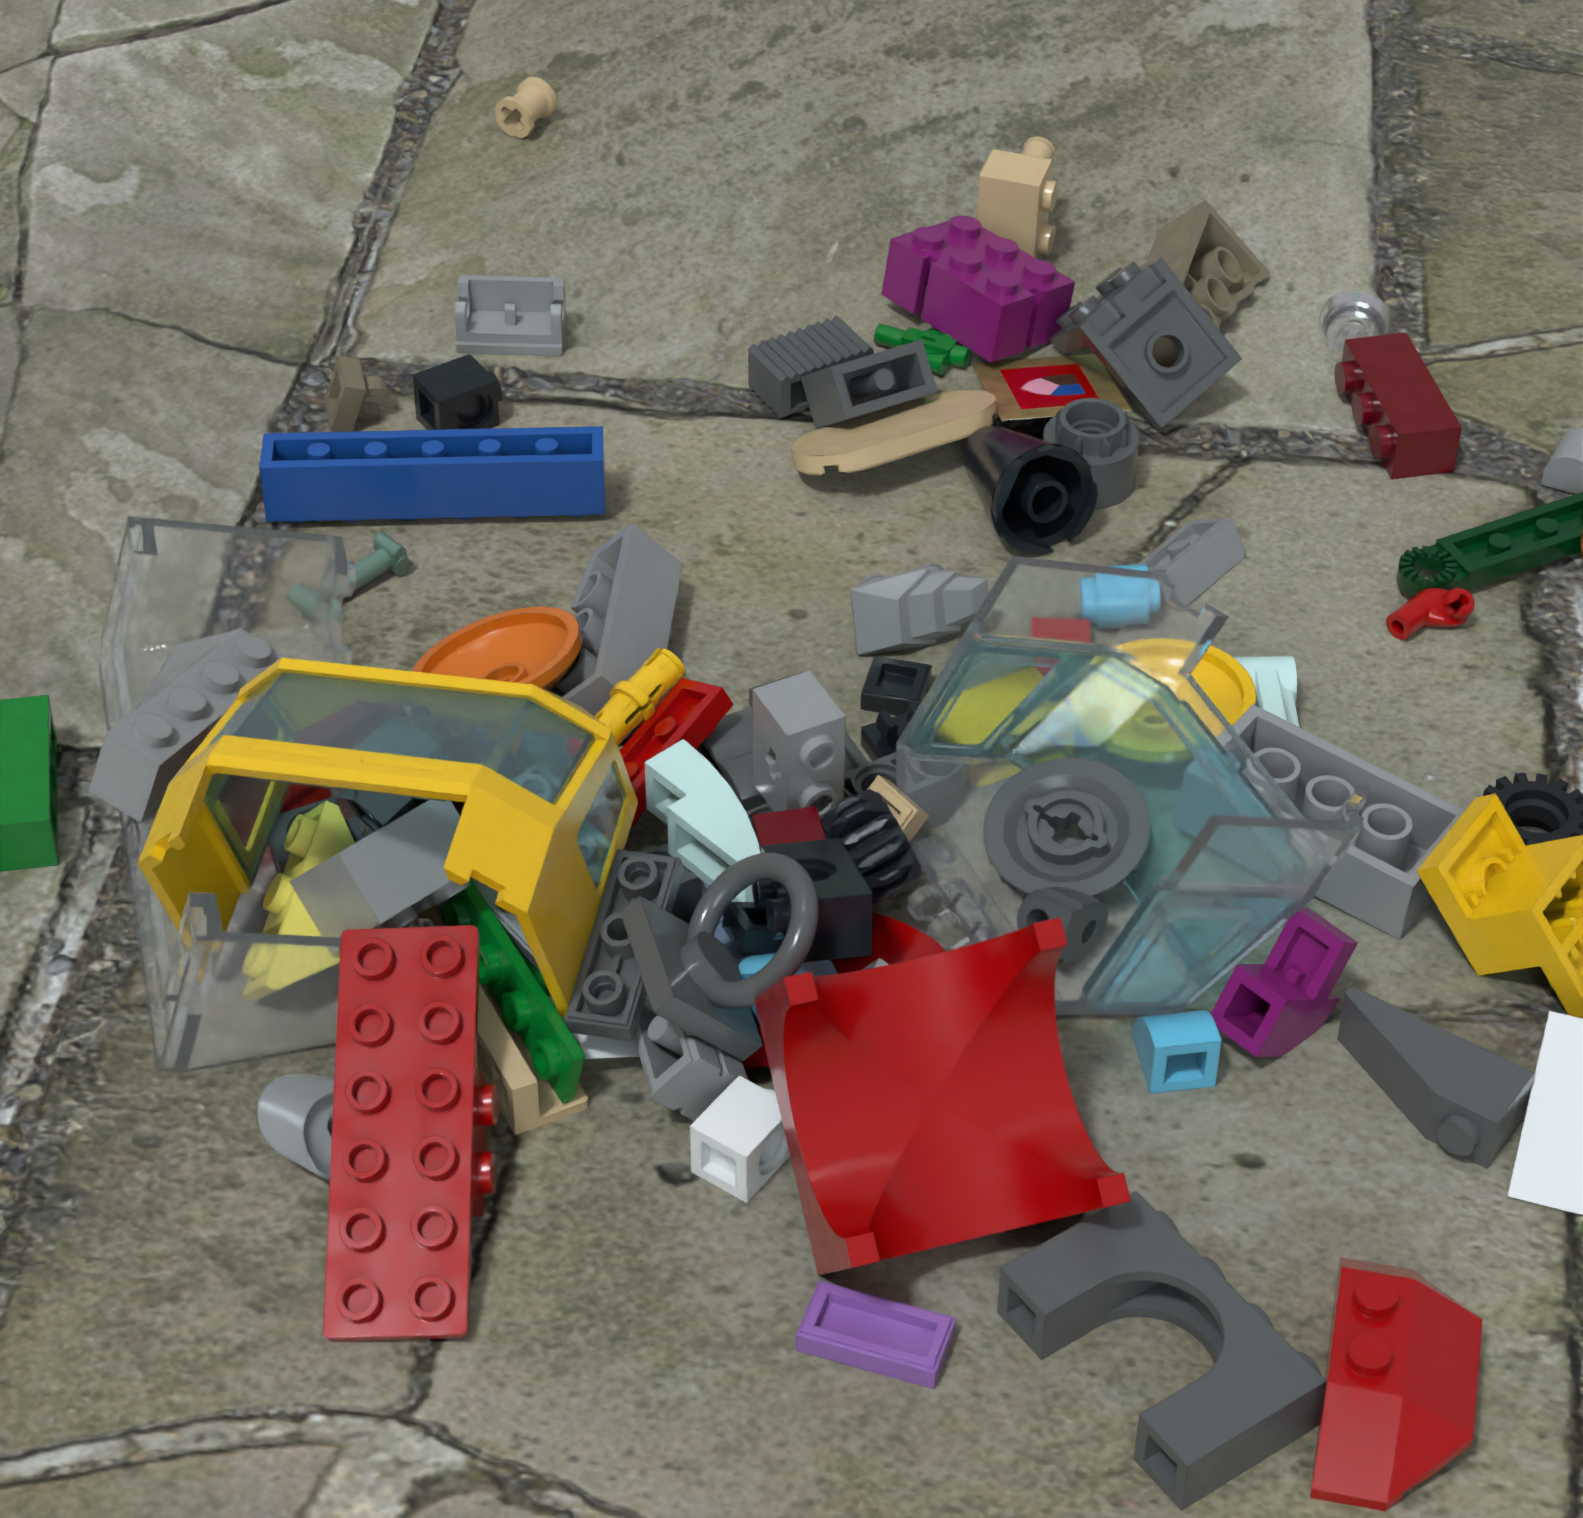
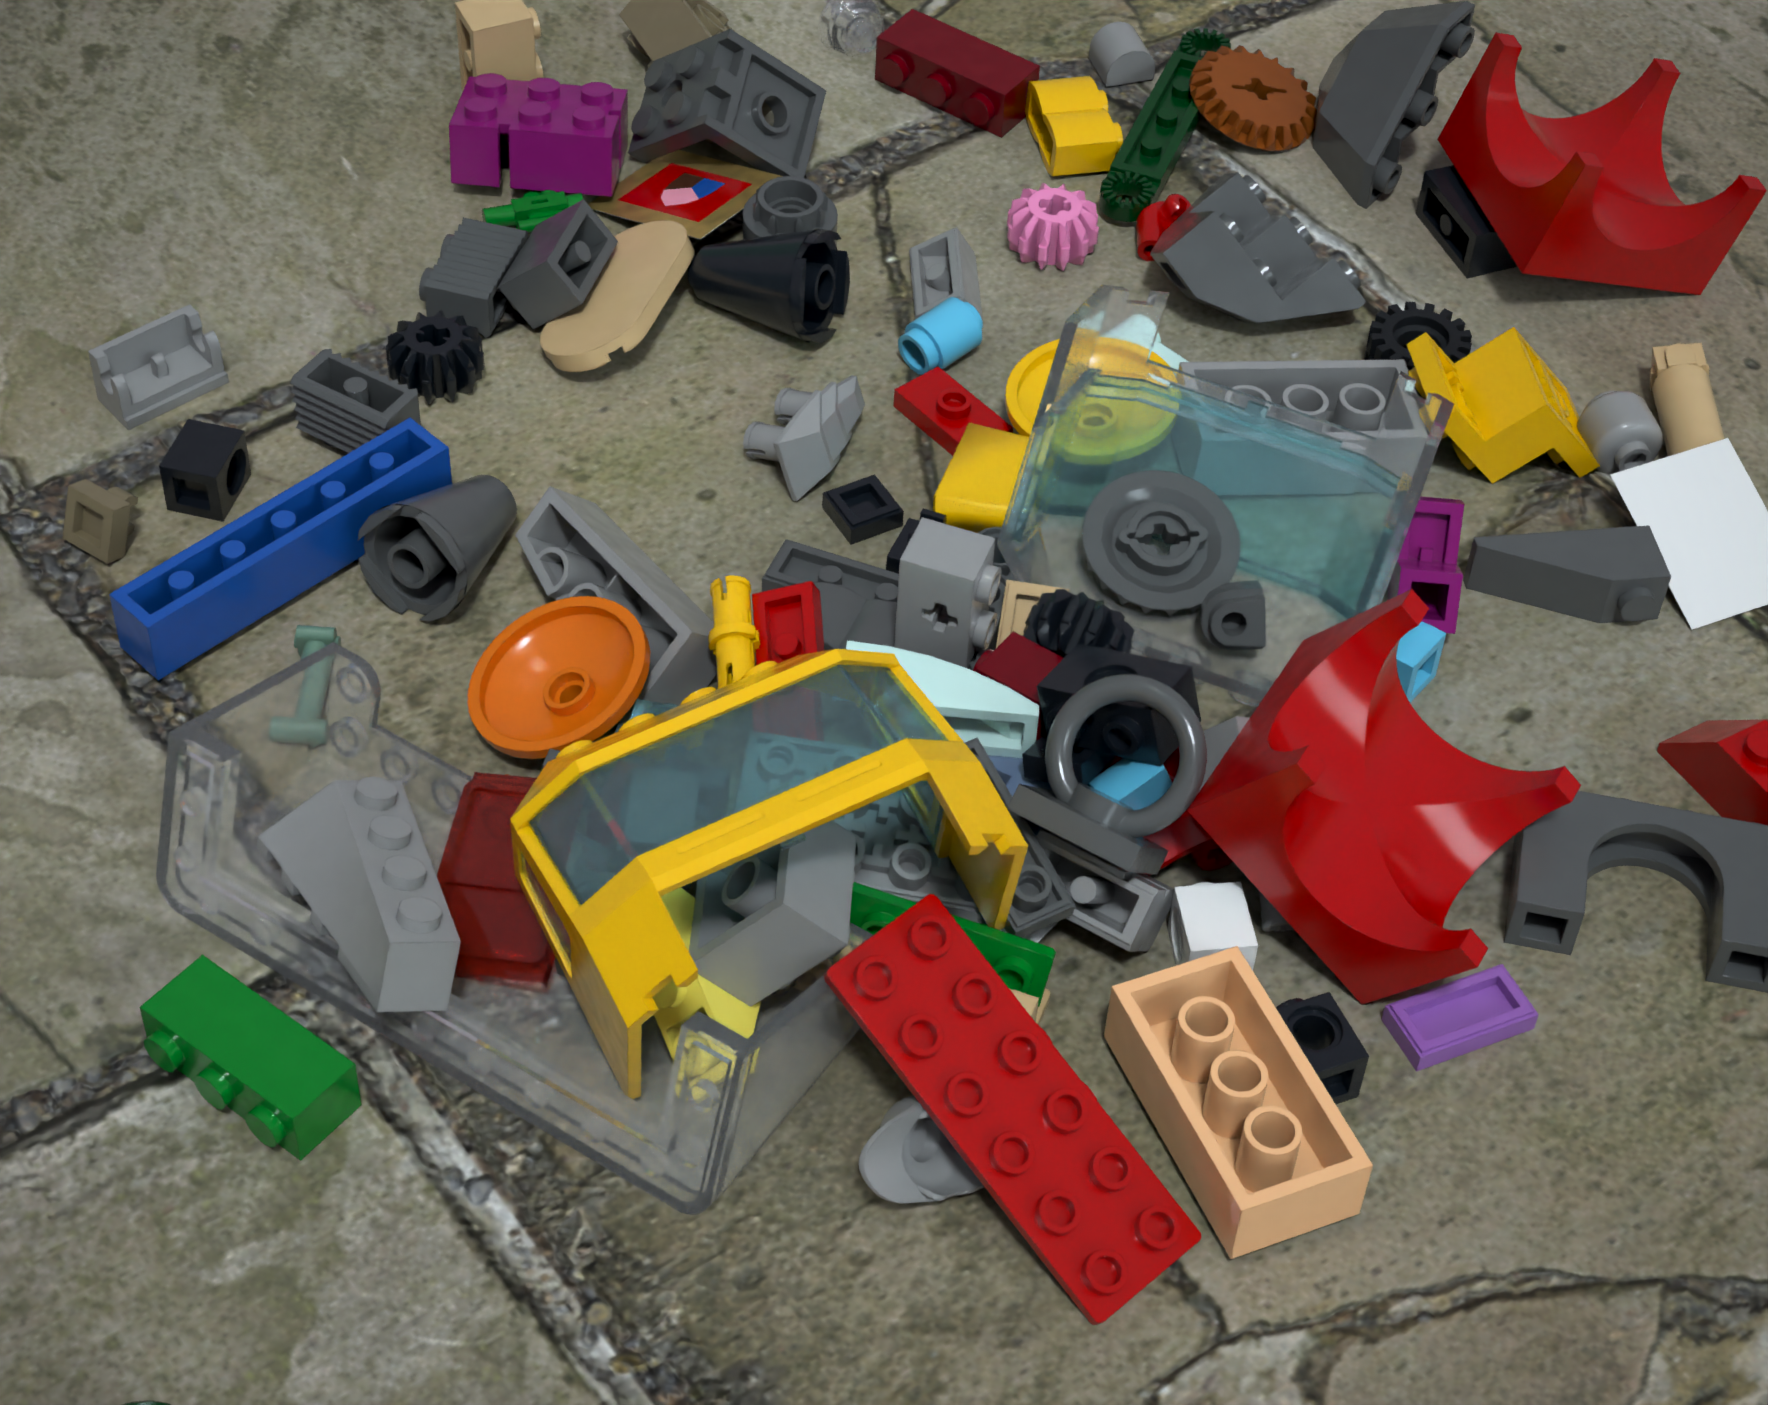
camera: 45 degrees left, 5 degrees up
none -> dark grey brick [290,349,421,453]
none -> dark grey cone [358,475,517,622]
none -> black gear [386,310,485,405]
none -> bright pink gear [1007,183,1099,271]
none -> yellow brick [1025,76,1123,176]
none -> light nougat brick [1104,946,1373,1259]
none -> dark grey brick [1150,172,1366,323]
none -> black brick [1276,992,1369,1104]

